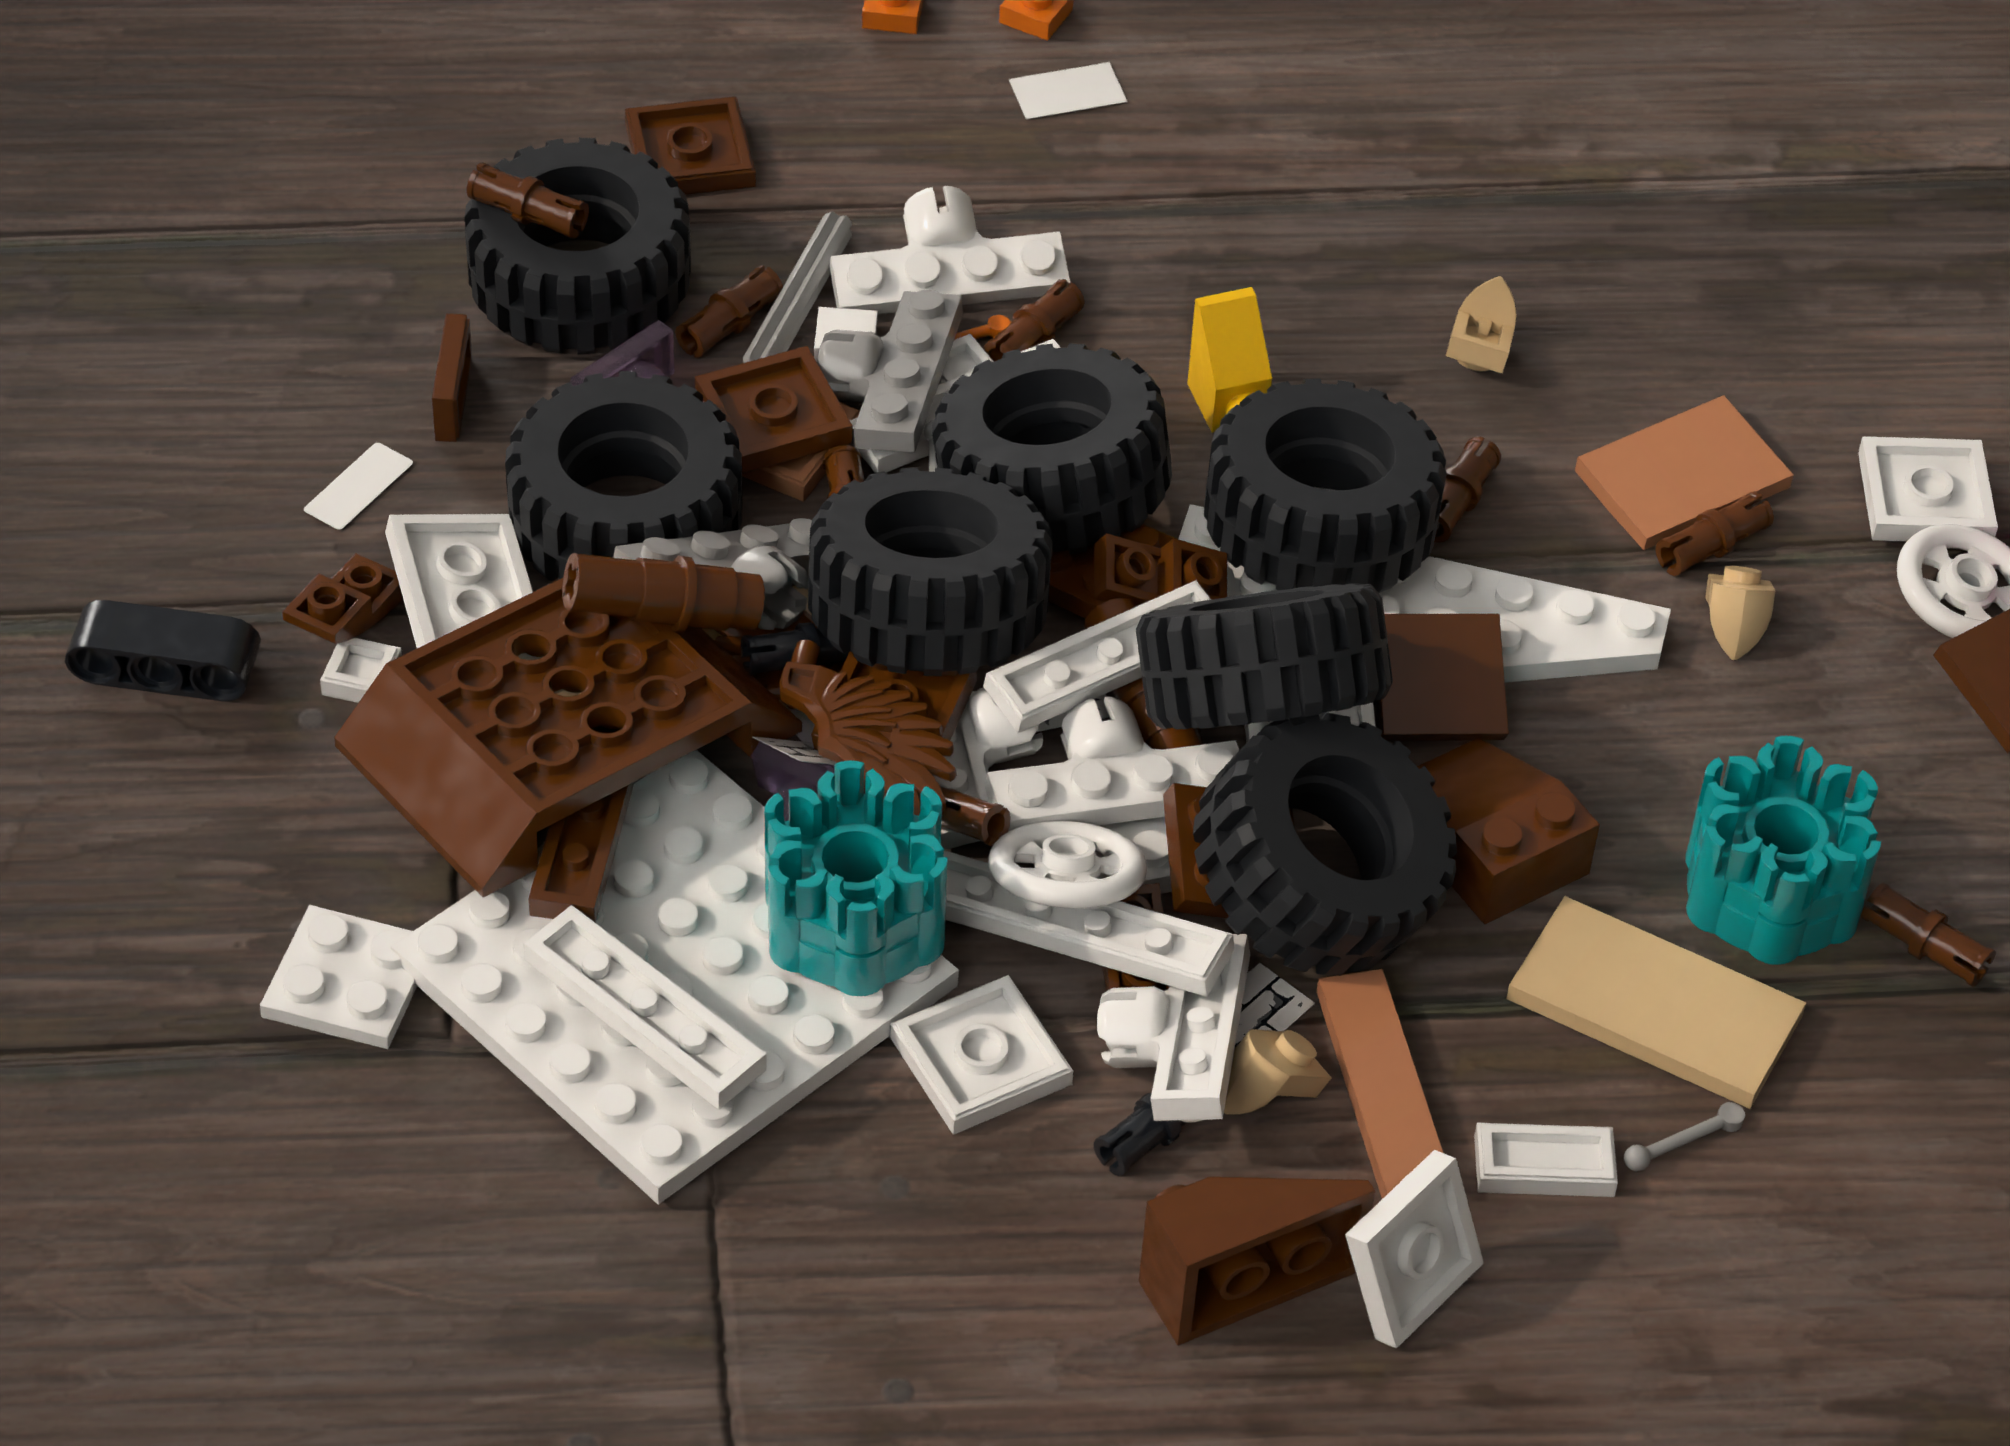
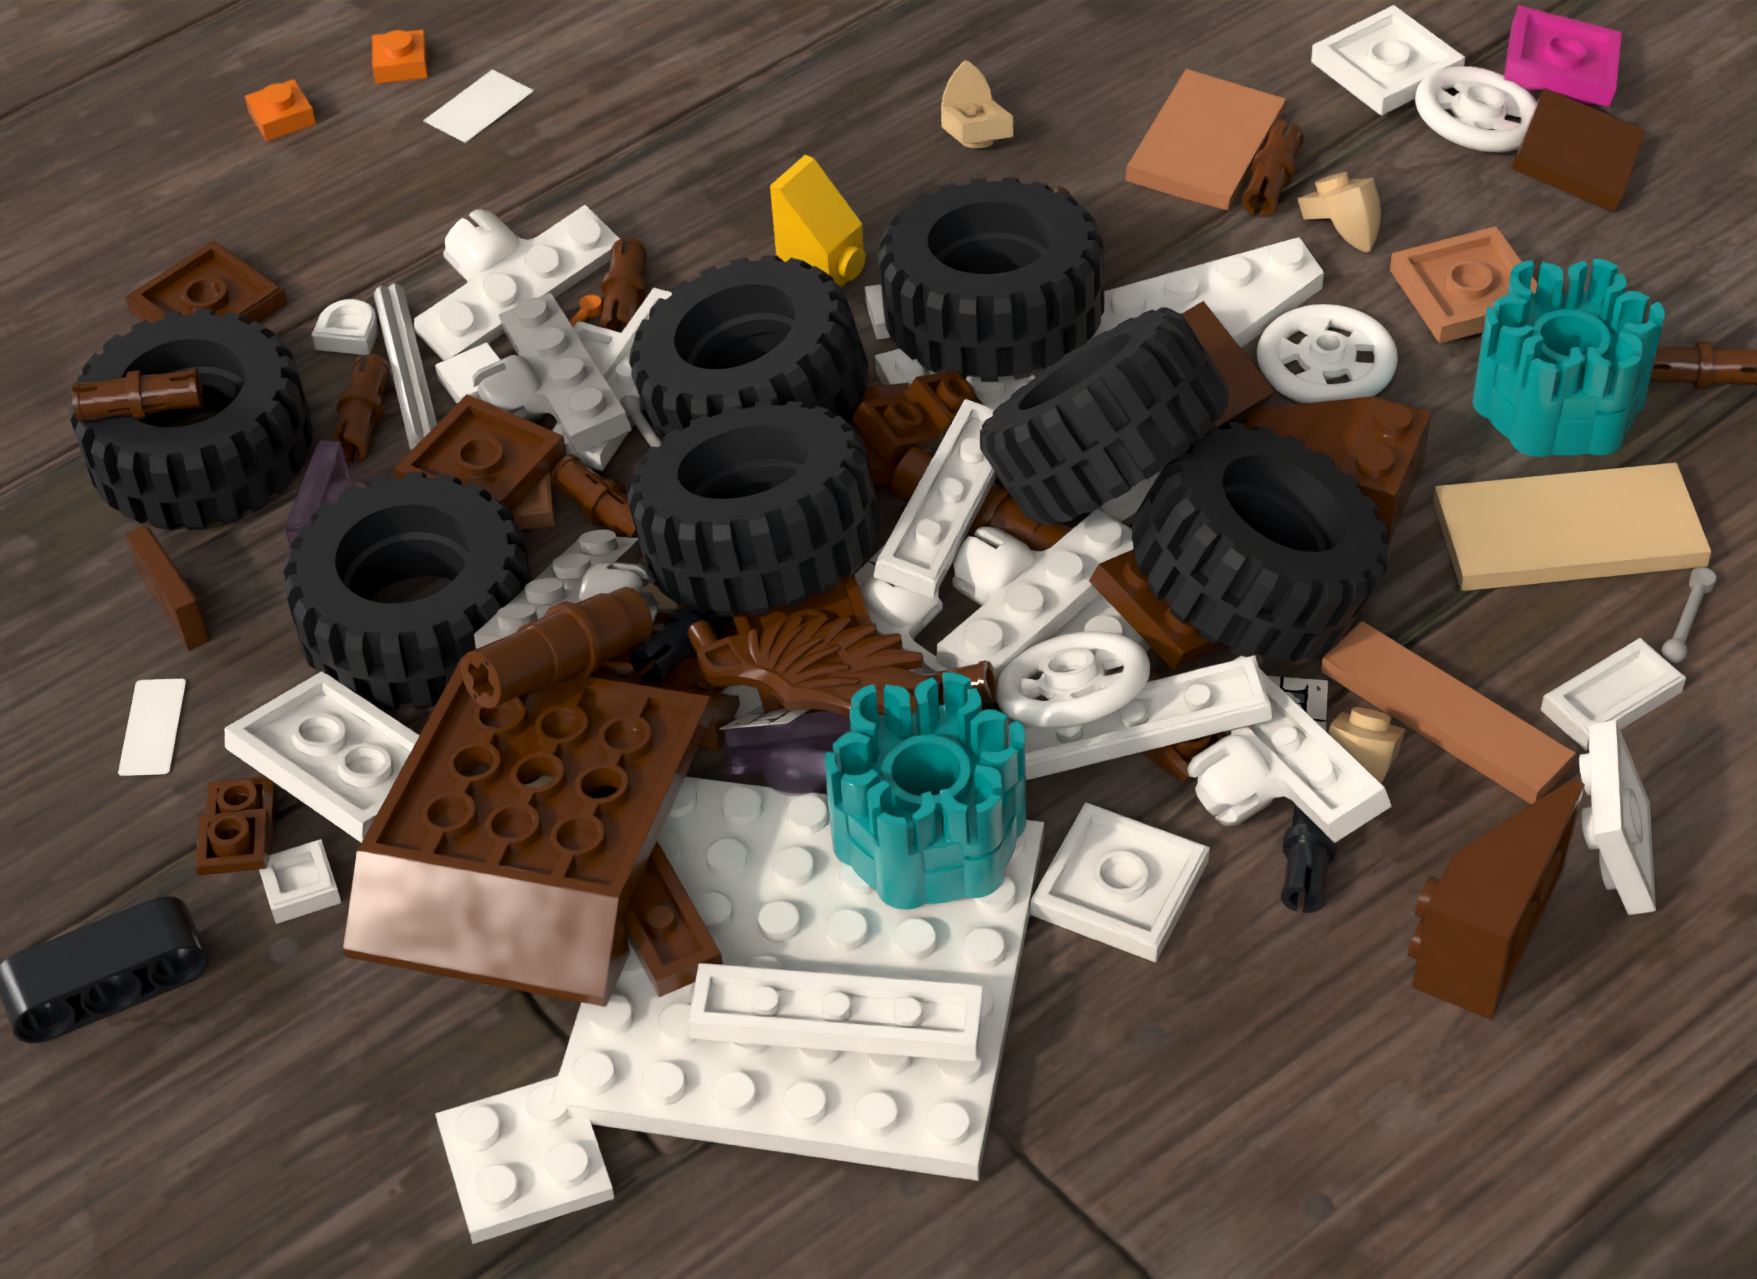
camera: 30 degrees left, 0 degrees up
none -> white tile [311,299,379,355]
none -> white plate [1257,304,1398,404]
none -> nougat plate [1390,226,1537,344]

